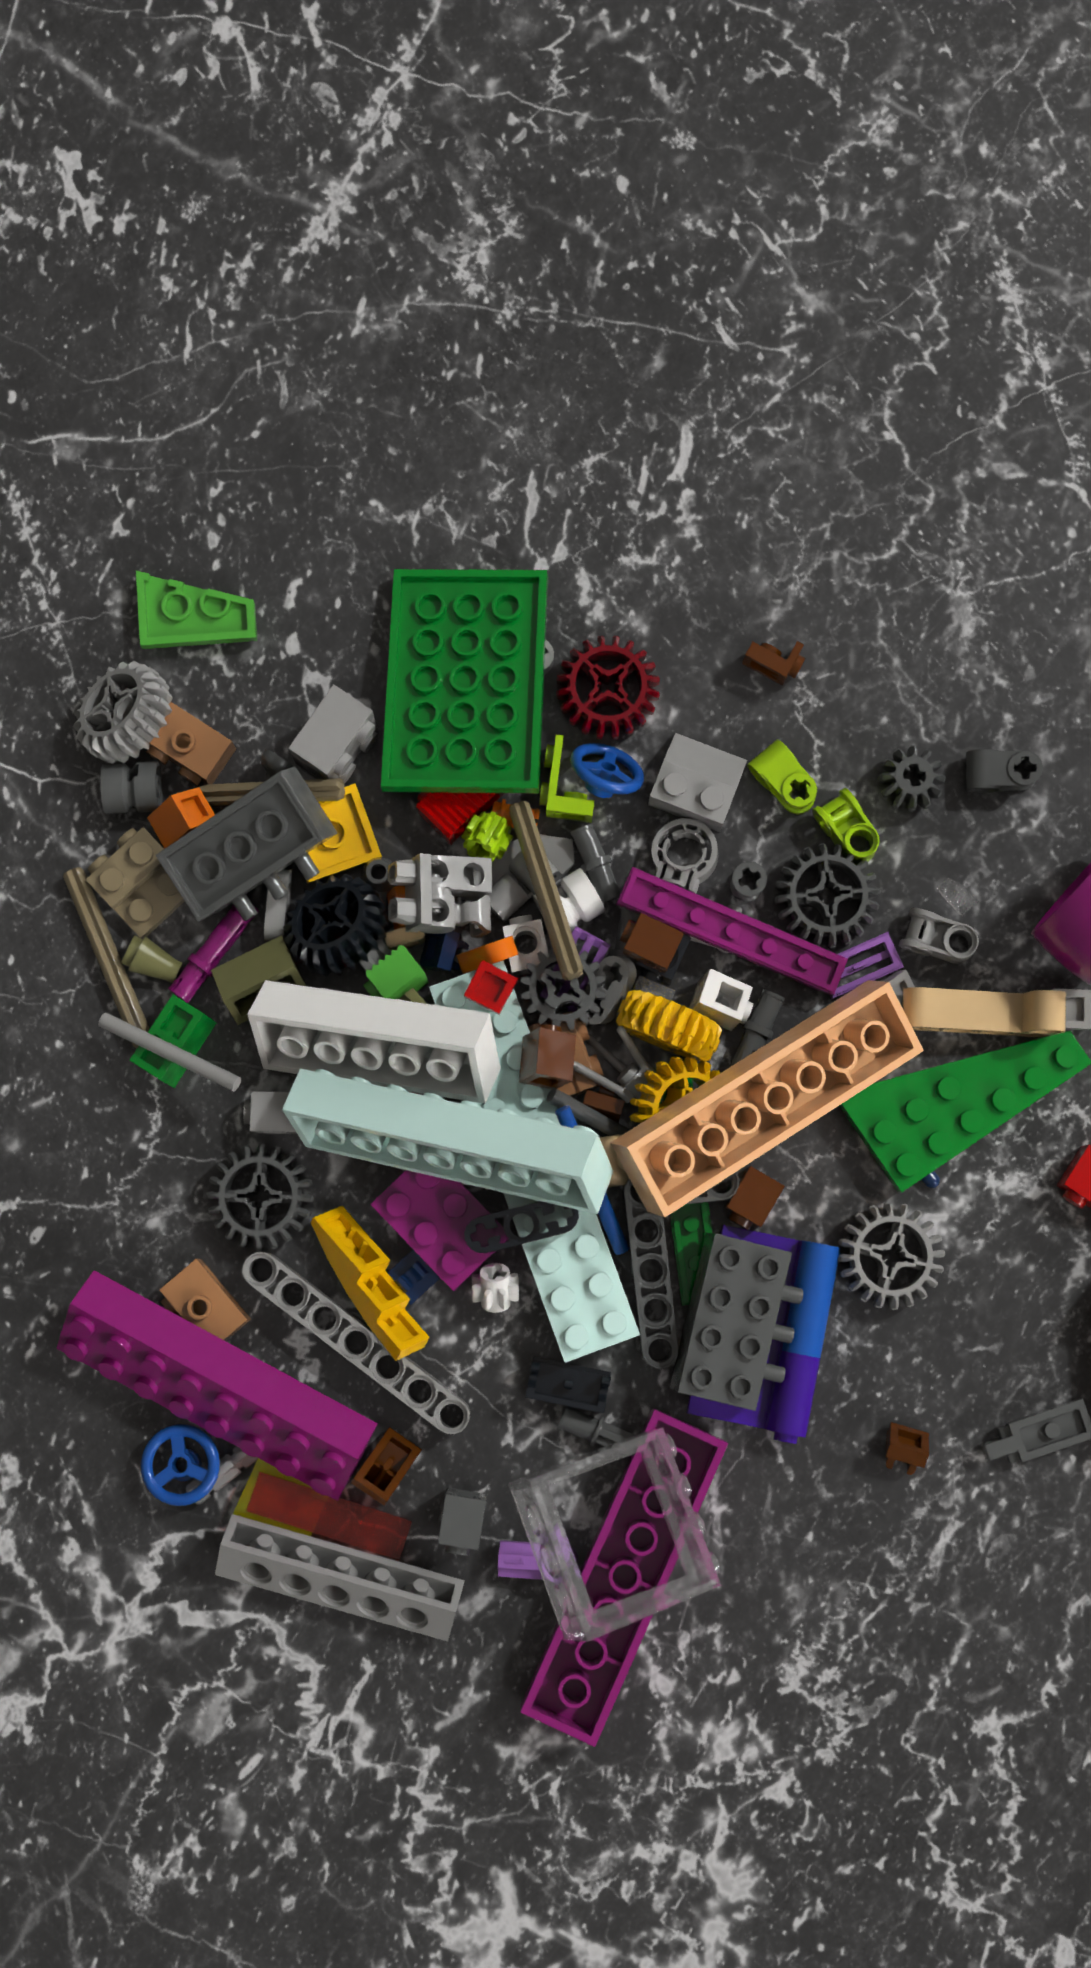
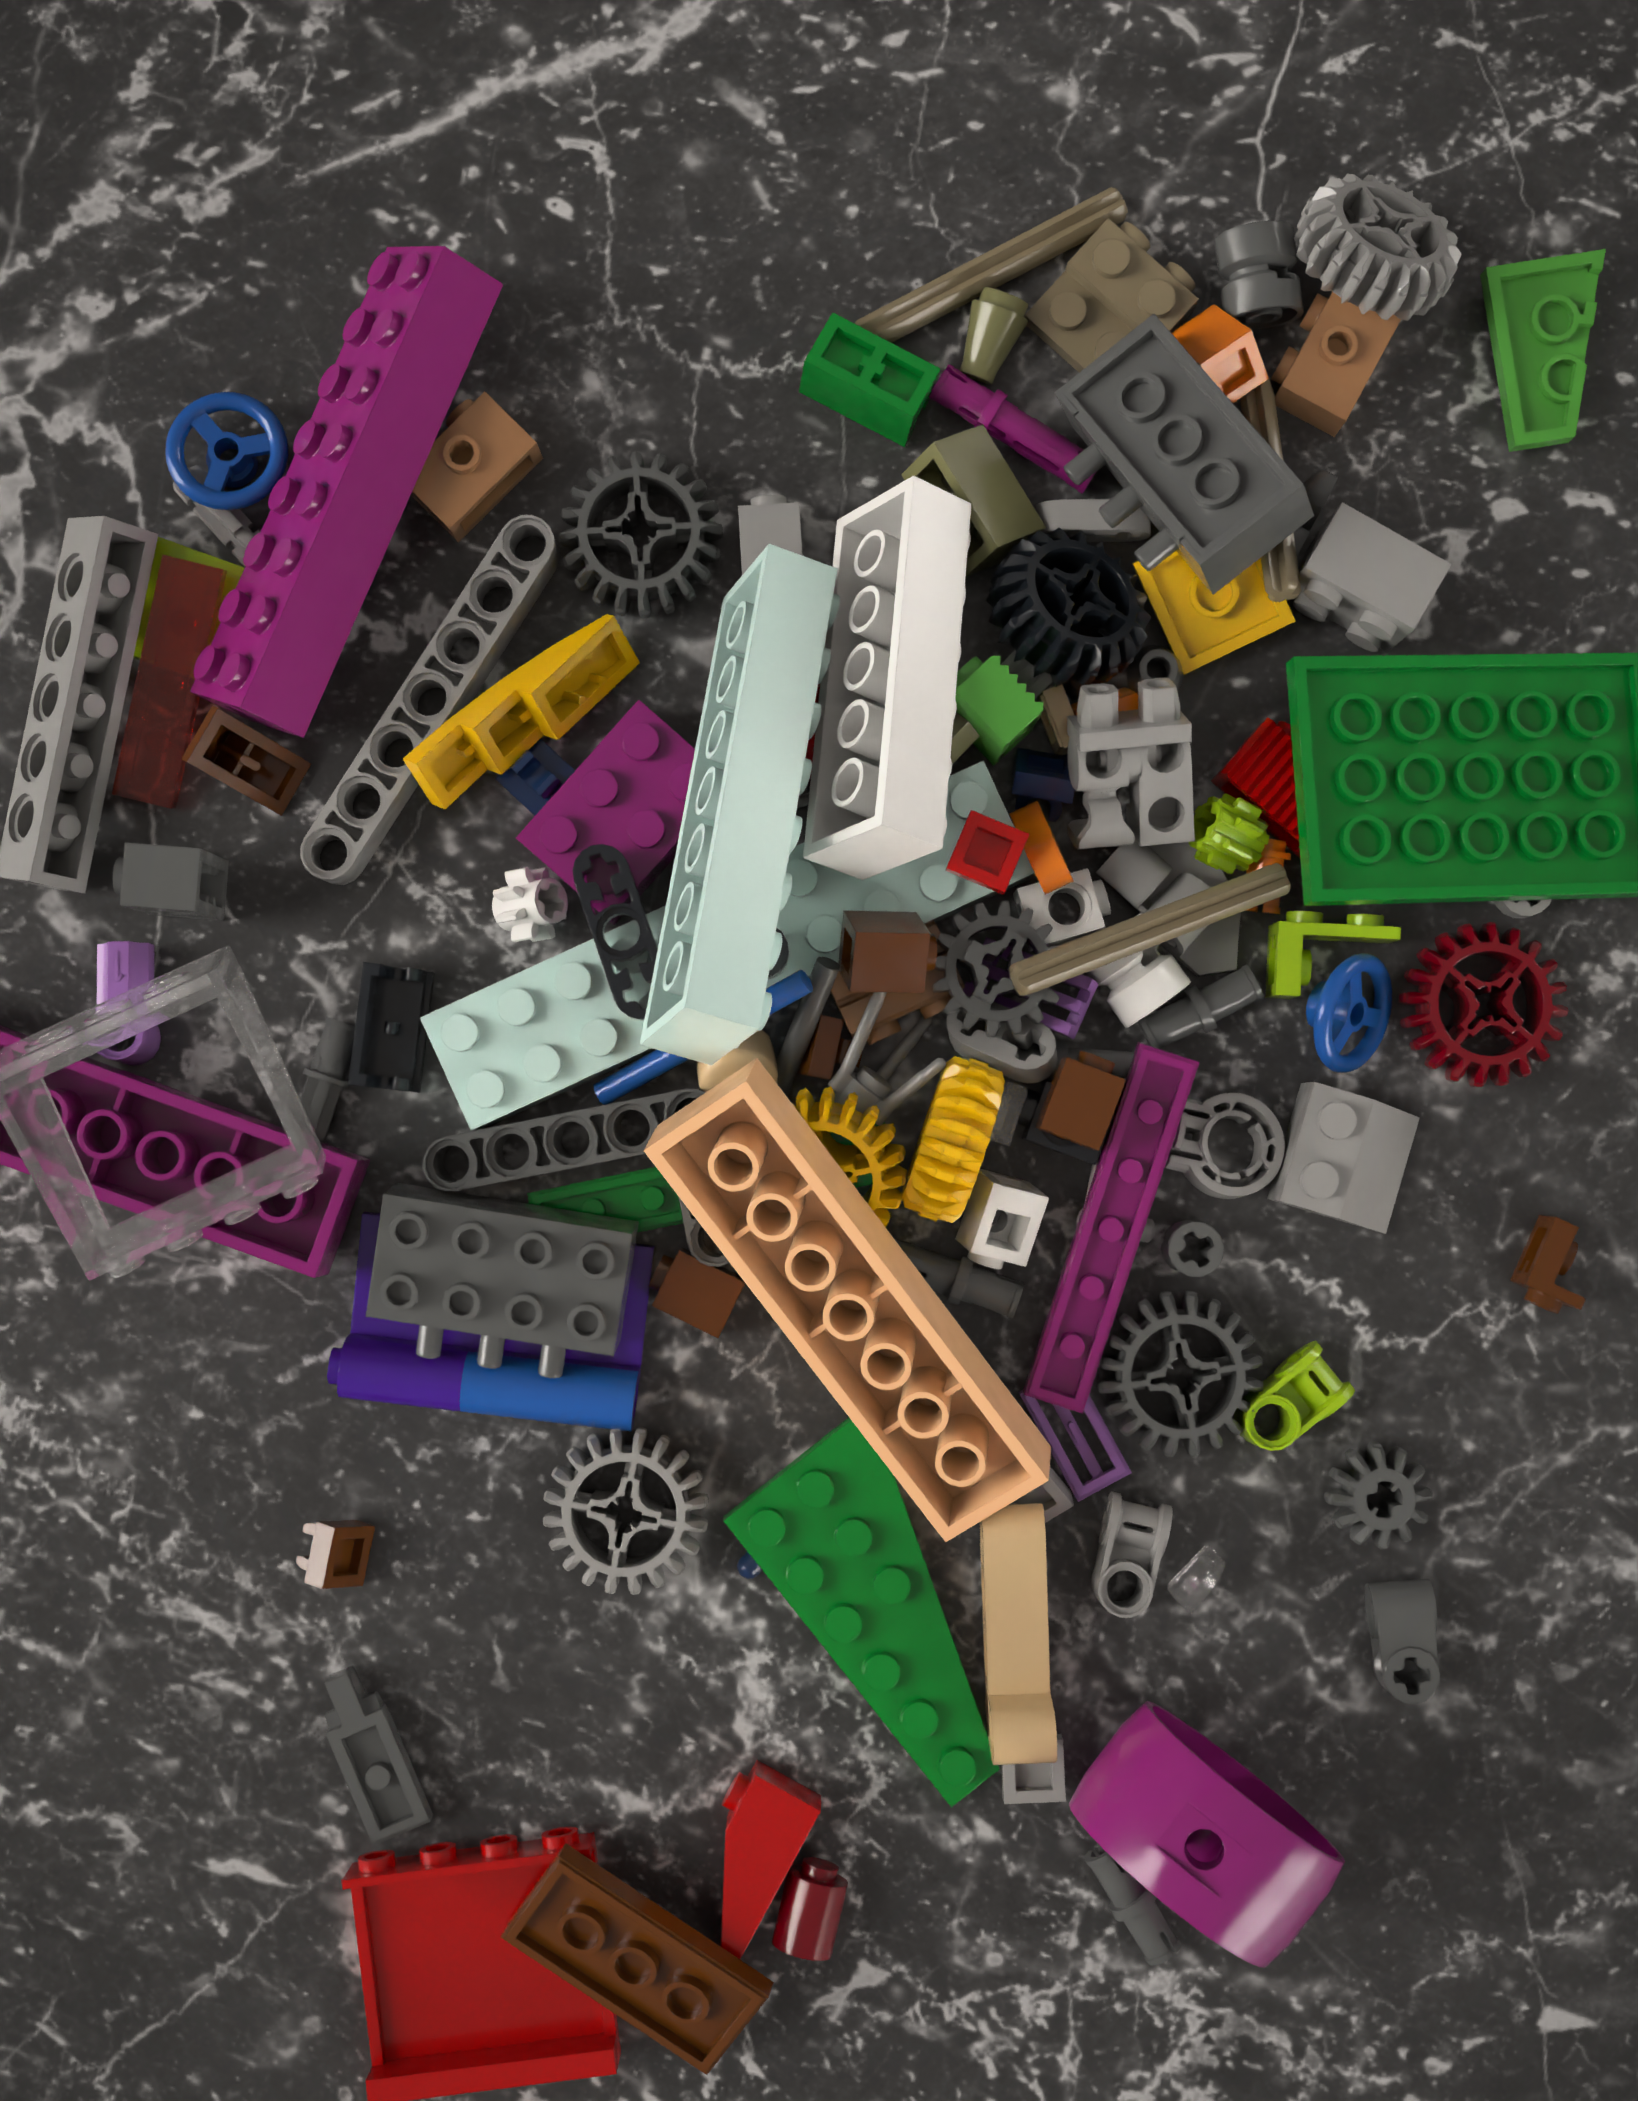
camera: 90 degrees right, 5 degrees up
light grey bar [98,1012,241,1092] -> none
lime piece [747,739,817,815] -> none

